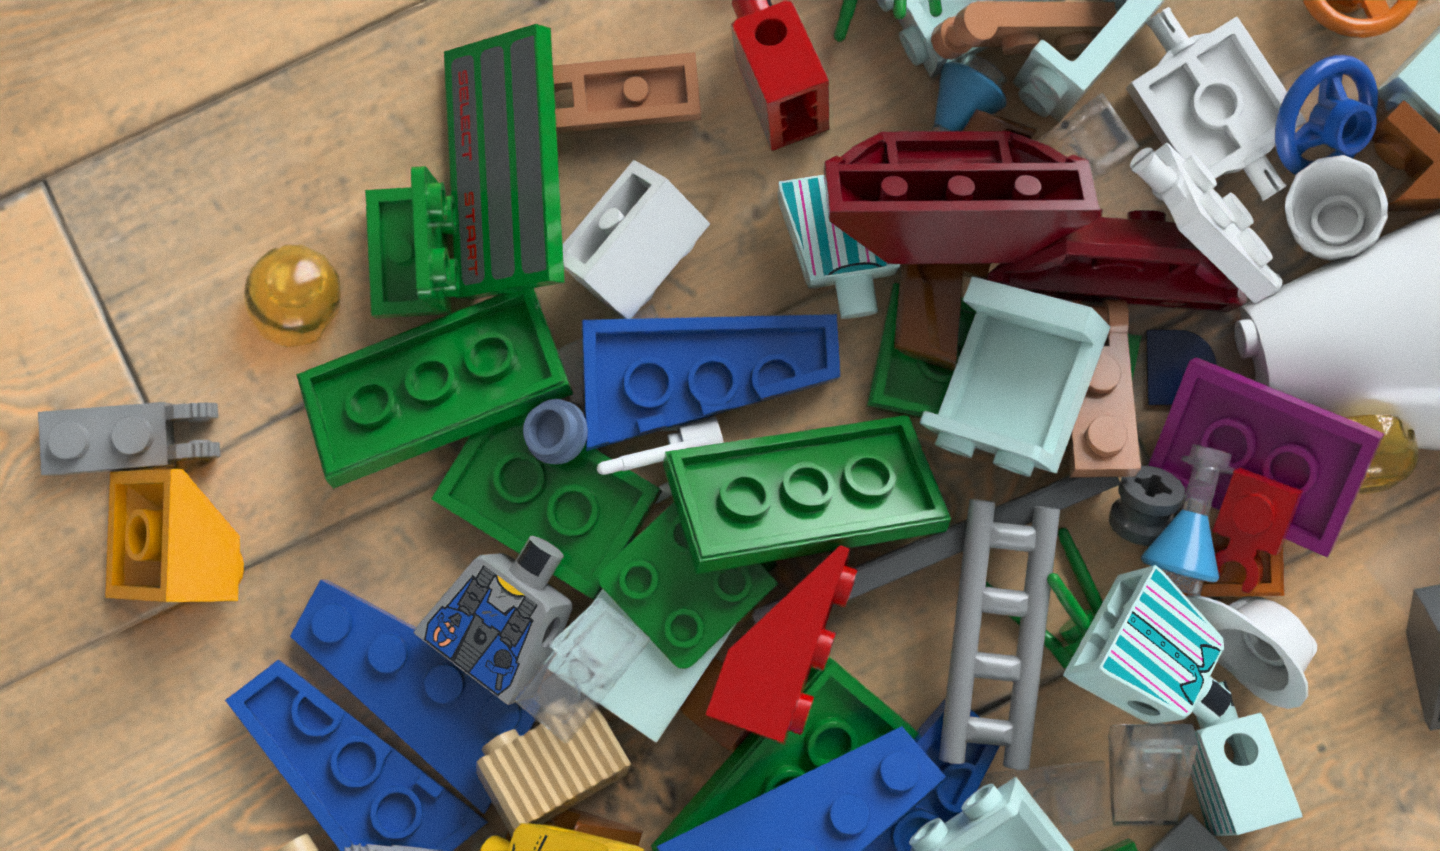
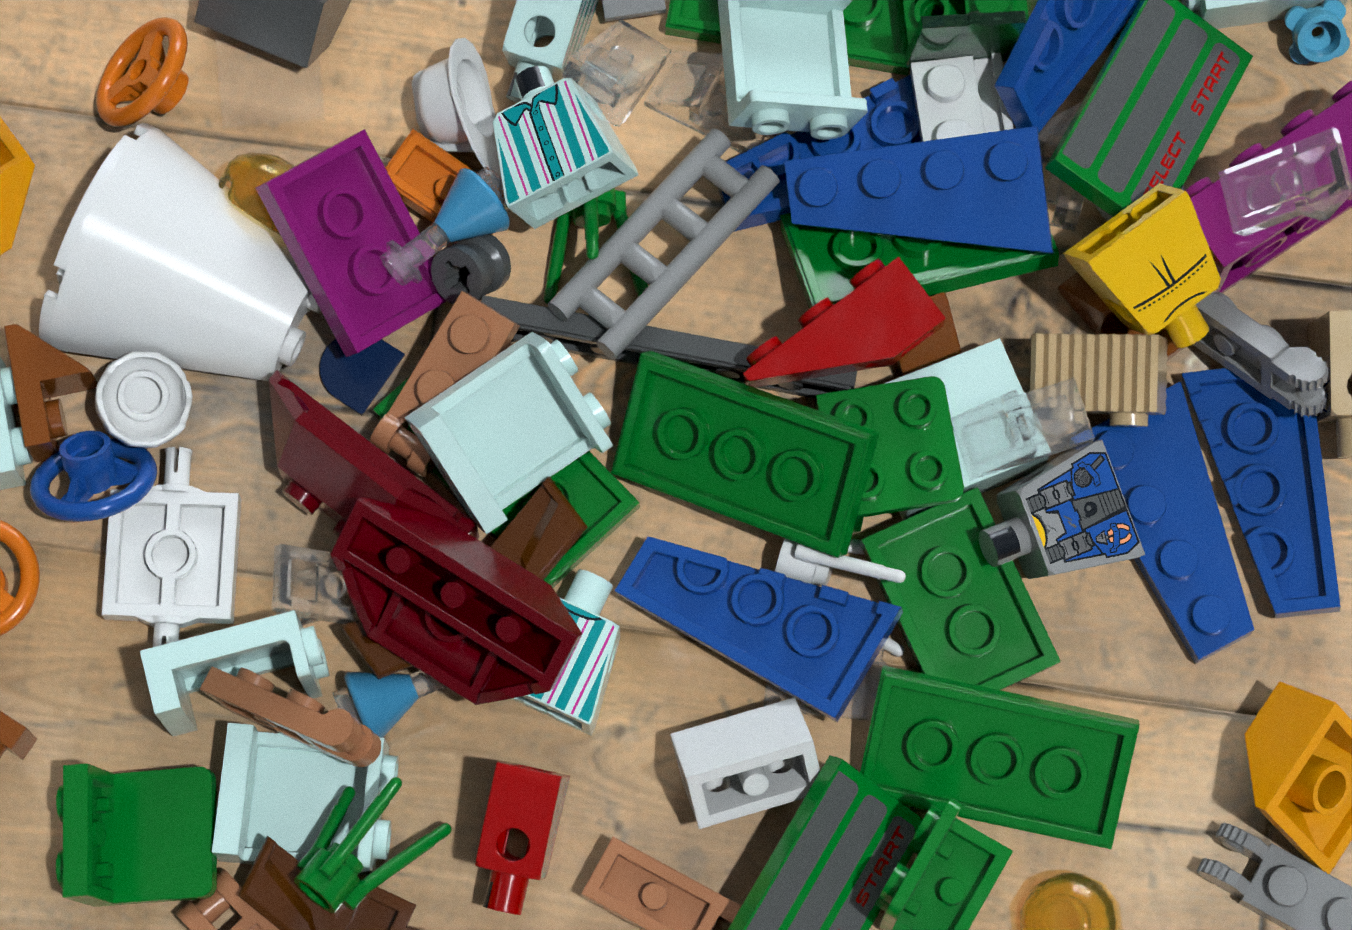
camera: 150 degrees left, 10 degrees down
sand blue plate [523,399,588,465] -> none
white plate [1130,142,1283,304] -> none
red plate [1212,467,1303,594] -> none

